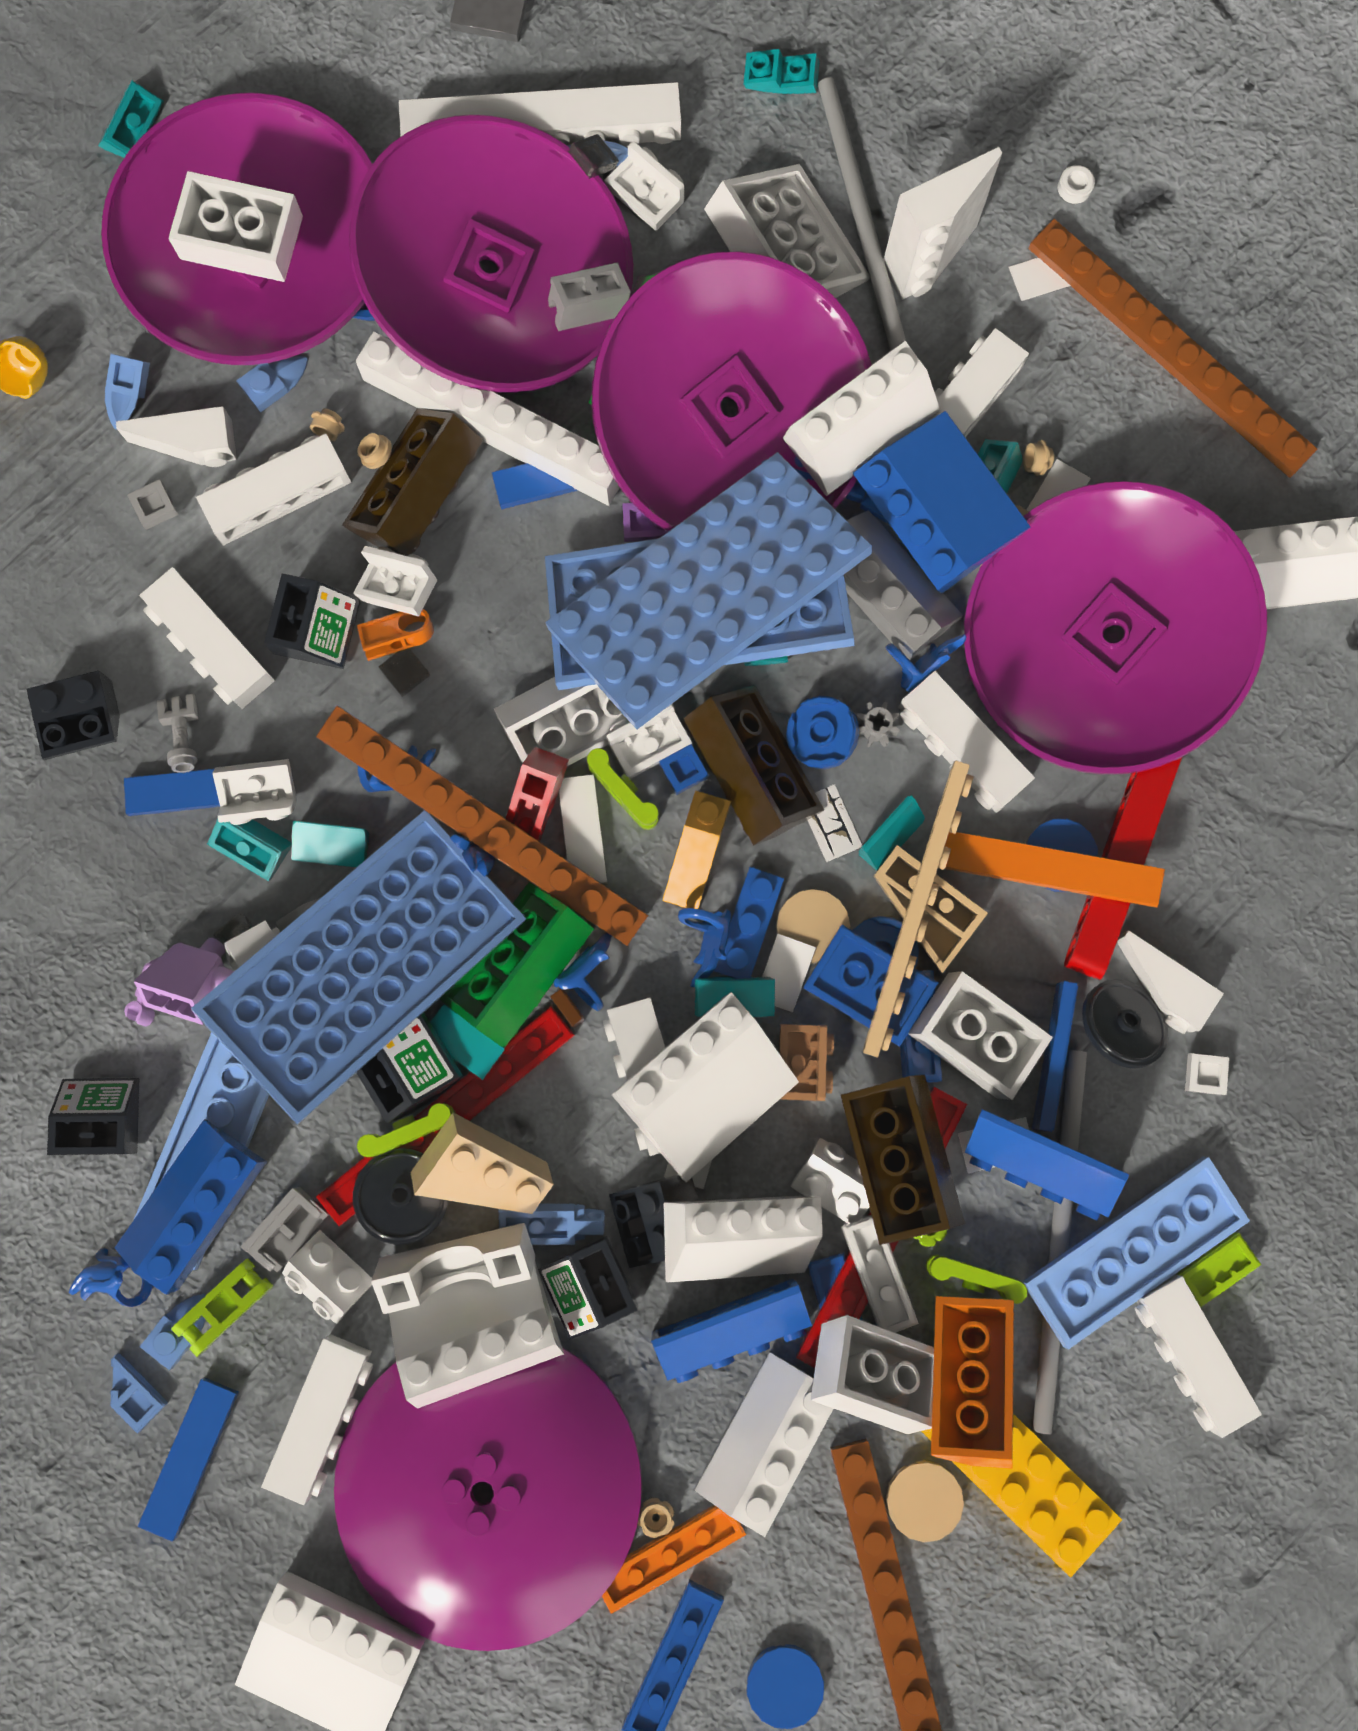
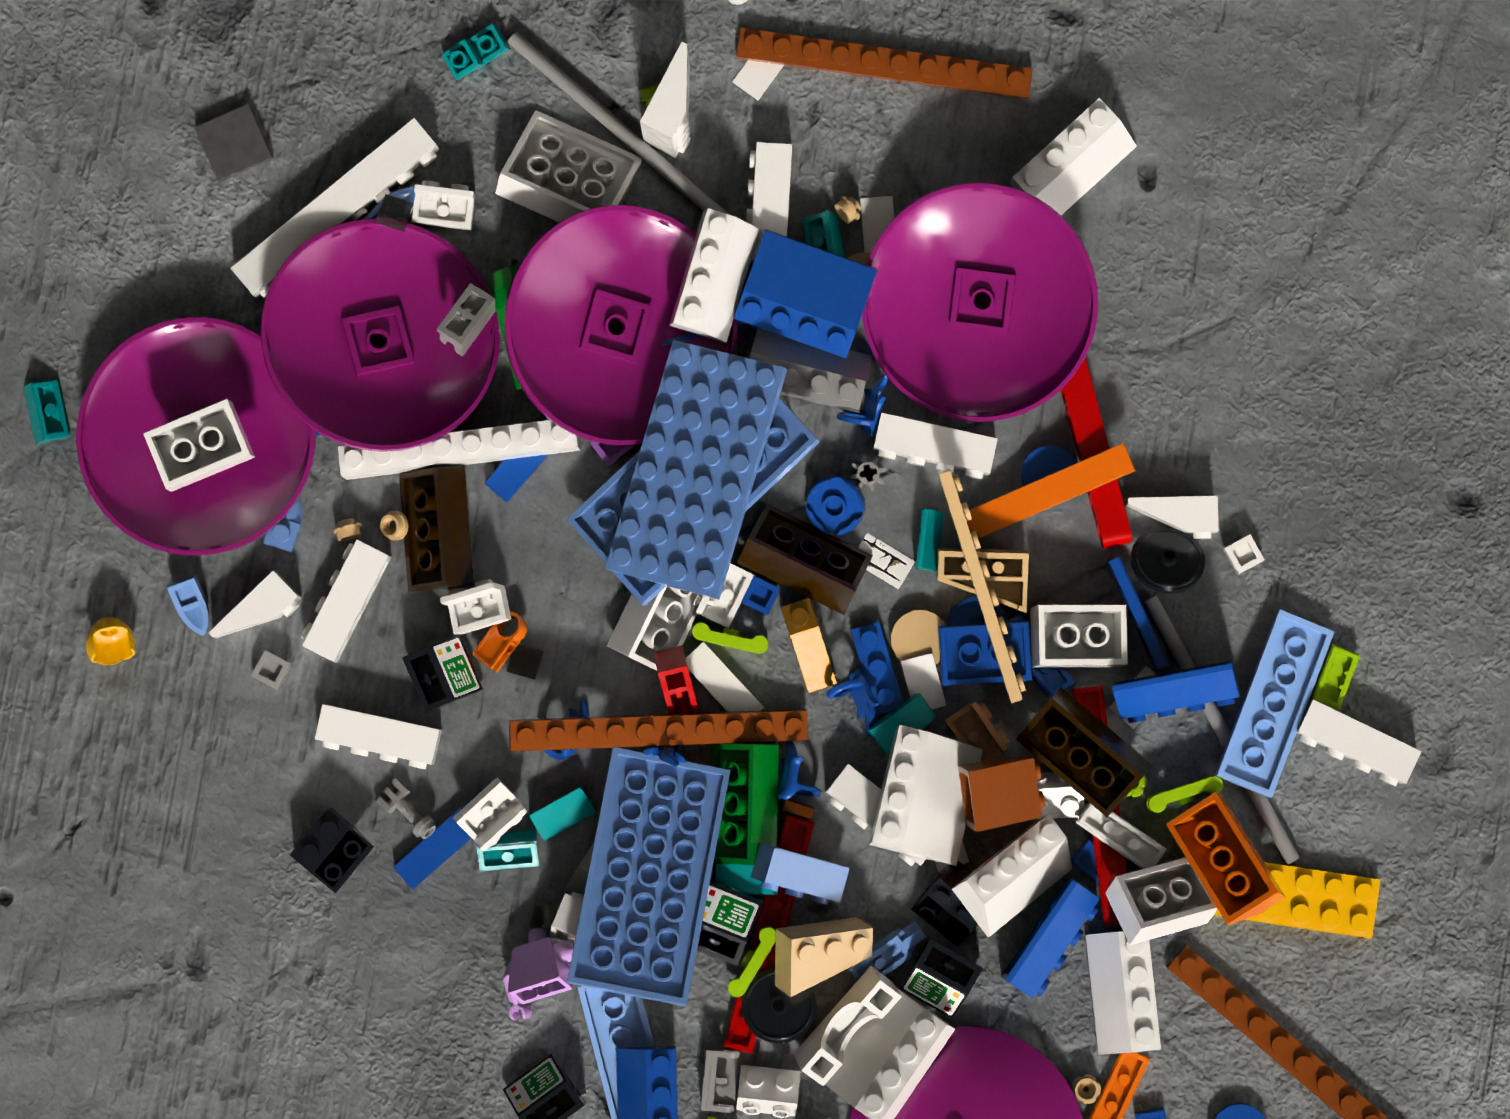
camera: 30 degrees left, 5 degrees up
tan tile [885,1460,964,1542] -> none
none -> brick [751,843,850,905]
none -> dark orange slope [958,755,1045,832]

